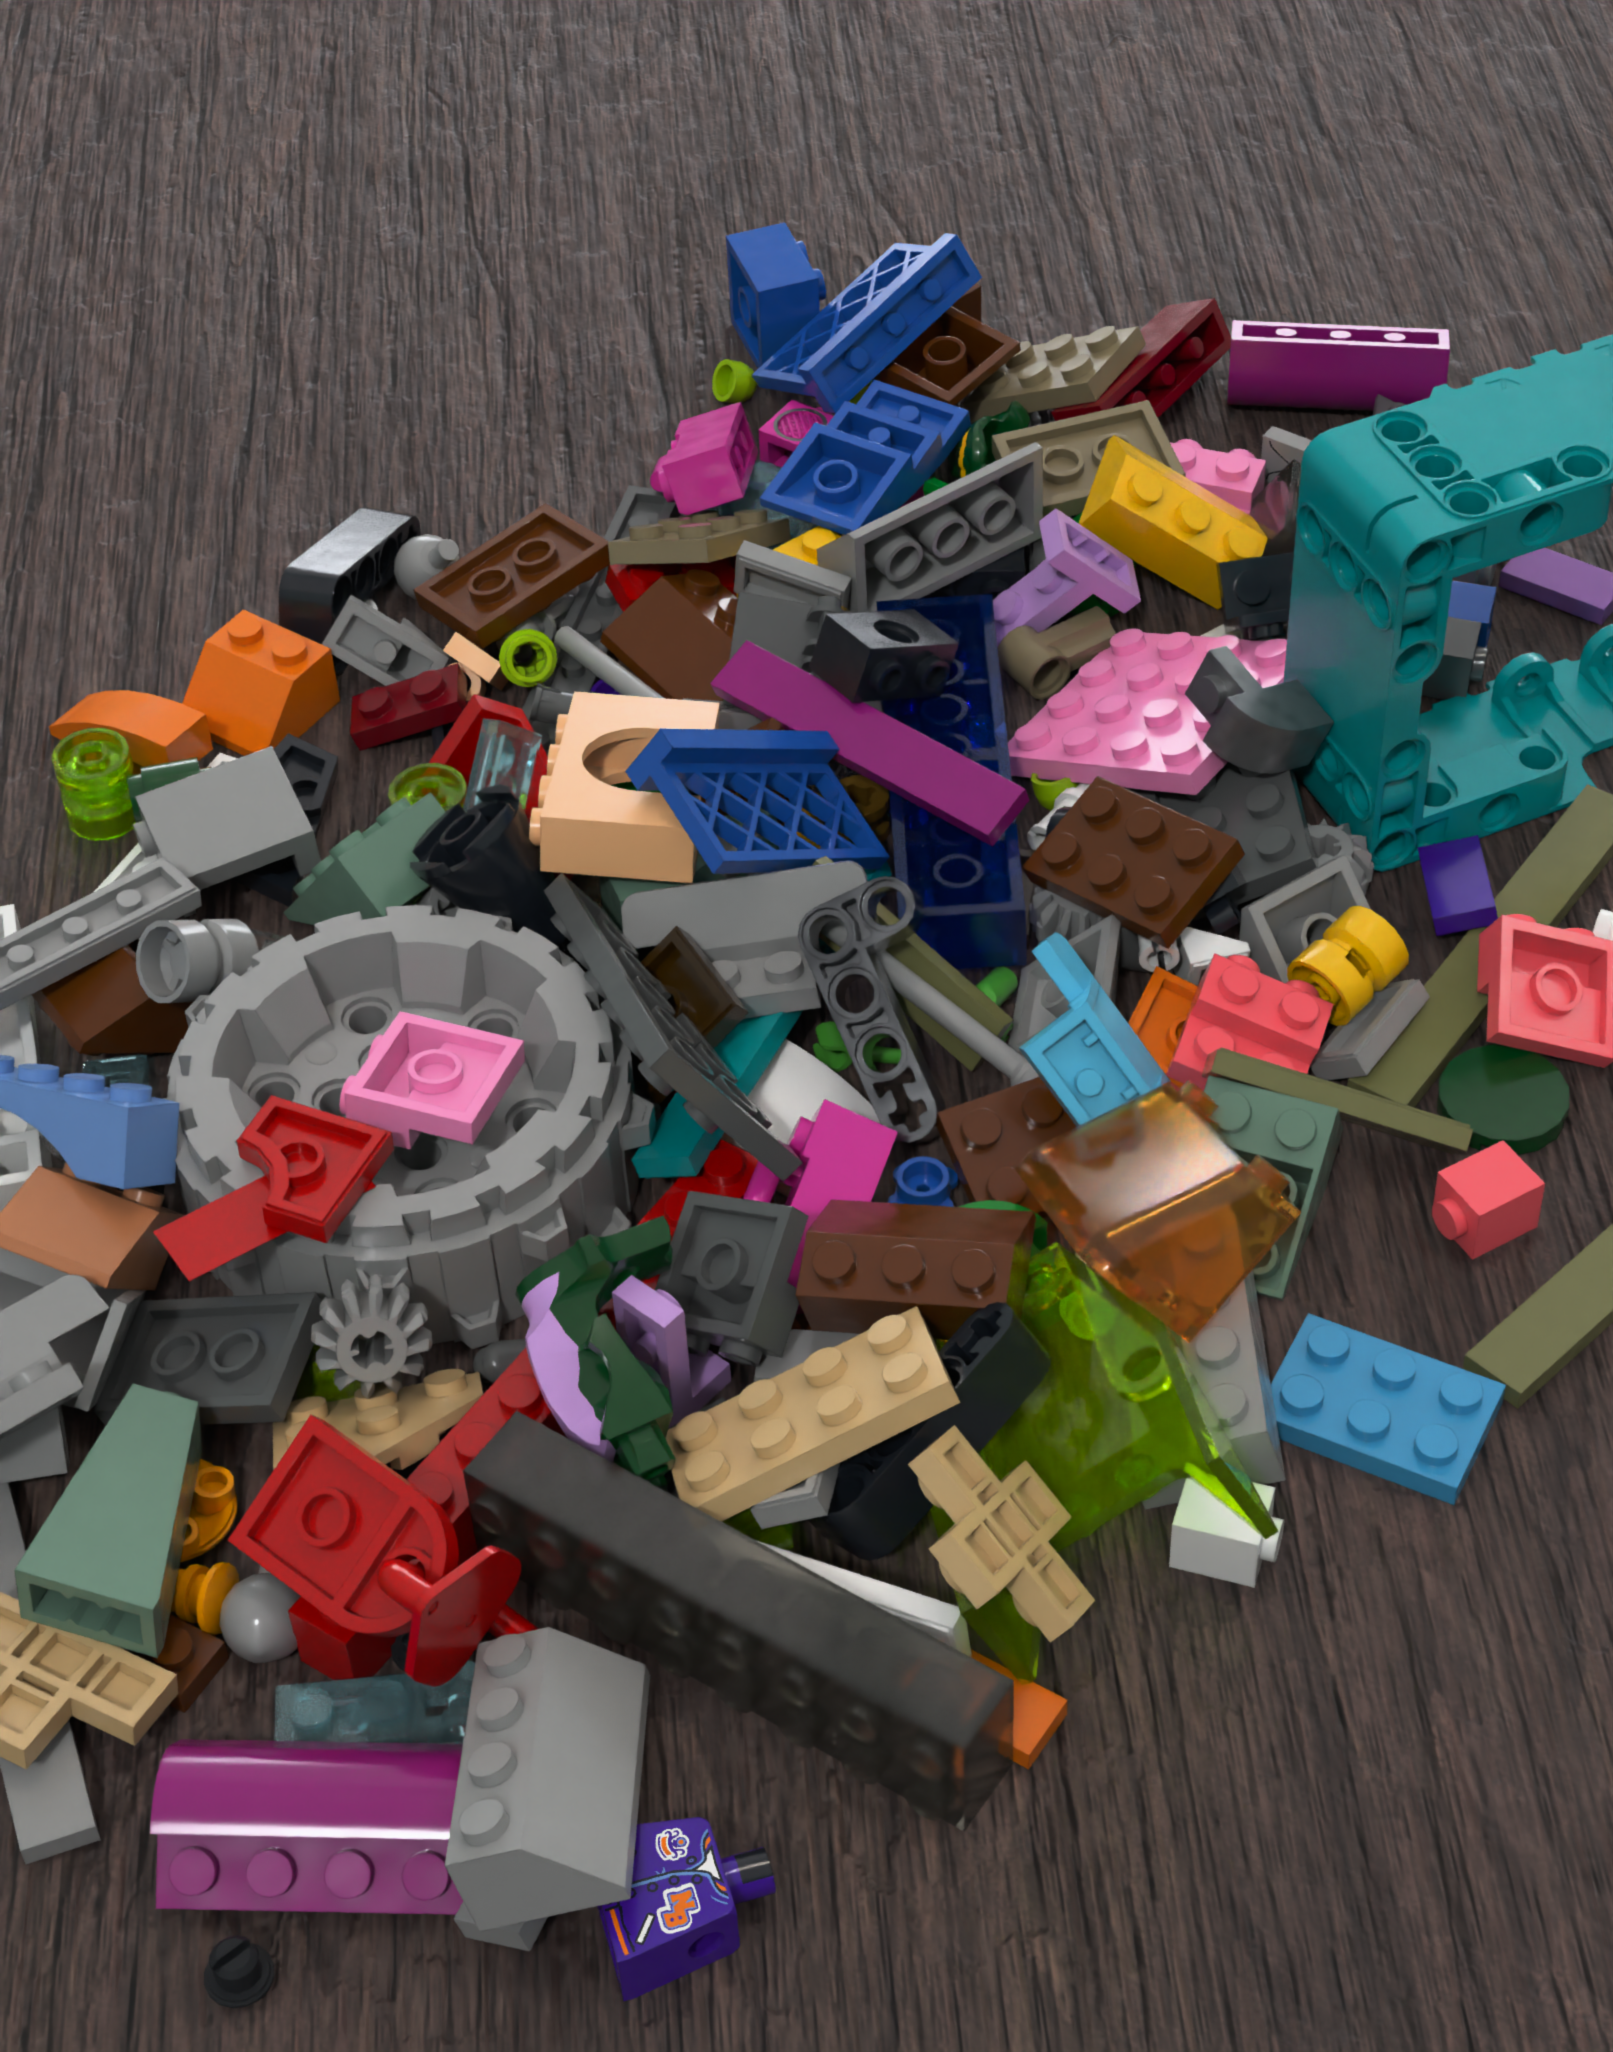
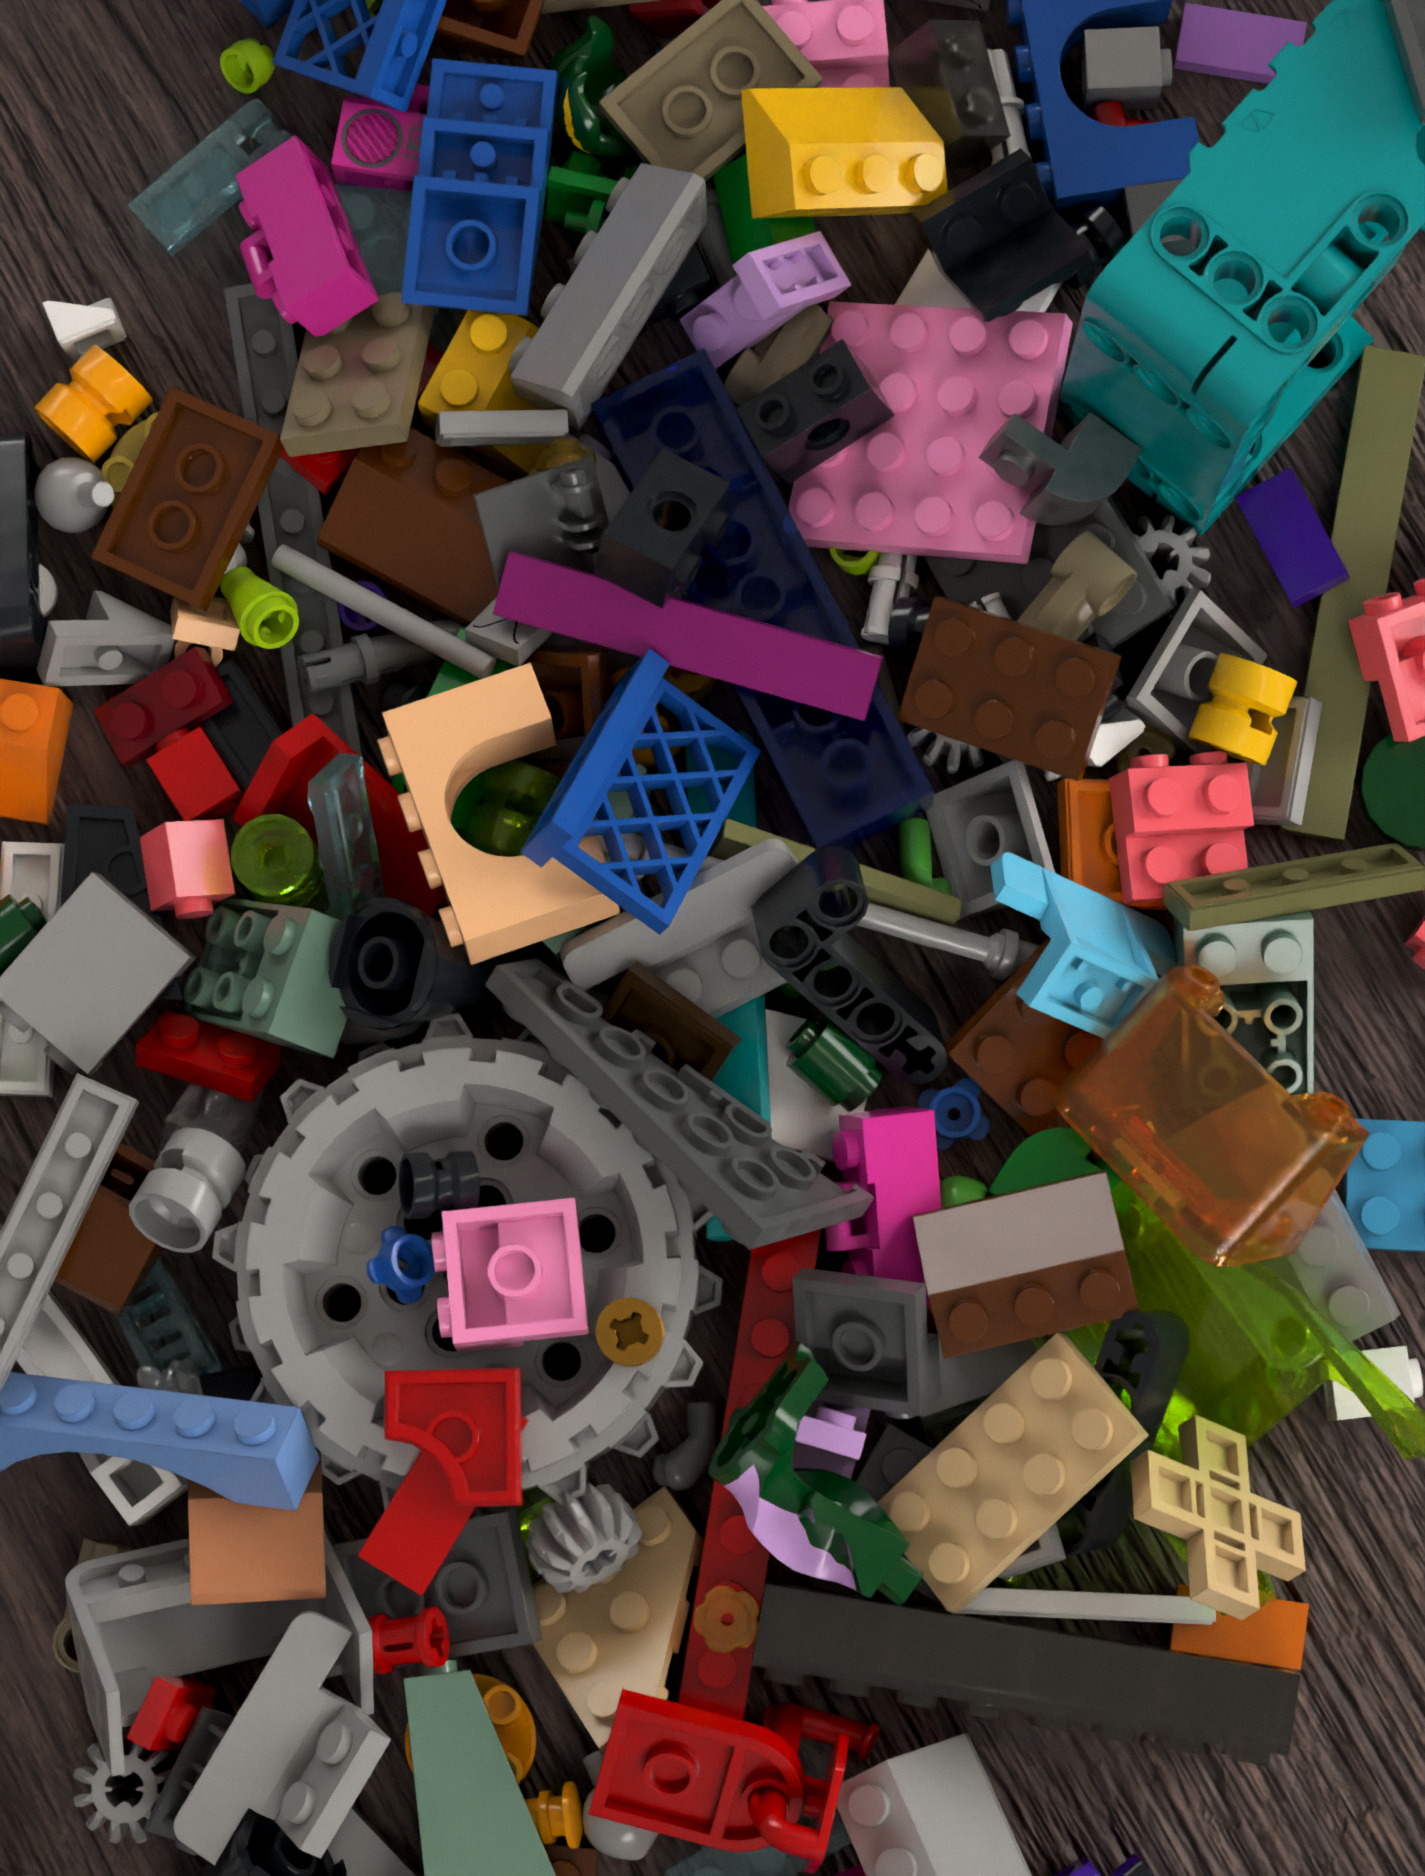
camera: 20 degrees left, 35 degrees up
none -> light orange wheel [33,344,153,464]
none -> white slope [43,298,127,361]
none -> clear light blue plate [127,99,293,257]
none -> red plate [136,1010,281,1102]
none -> coral brick [139,819,235,919]
none -> red brick [146,726,244,821]
none -> blue plate [367,1226,435,1305]
none -> red bush [367,1606,450,1675]
none -> black wheel [399,1151,480,1219]
none -> pearl gold wheel [595,1297,665,1367]
none -> clear yellow plate [694,1586,759,1653]
none -> black brick [736,339,895,484]
none -> dark green brick [785,1017,883,1112]
none -> dark tan piece [1017,530,1138,641]

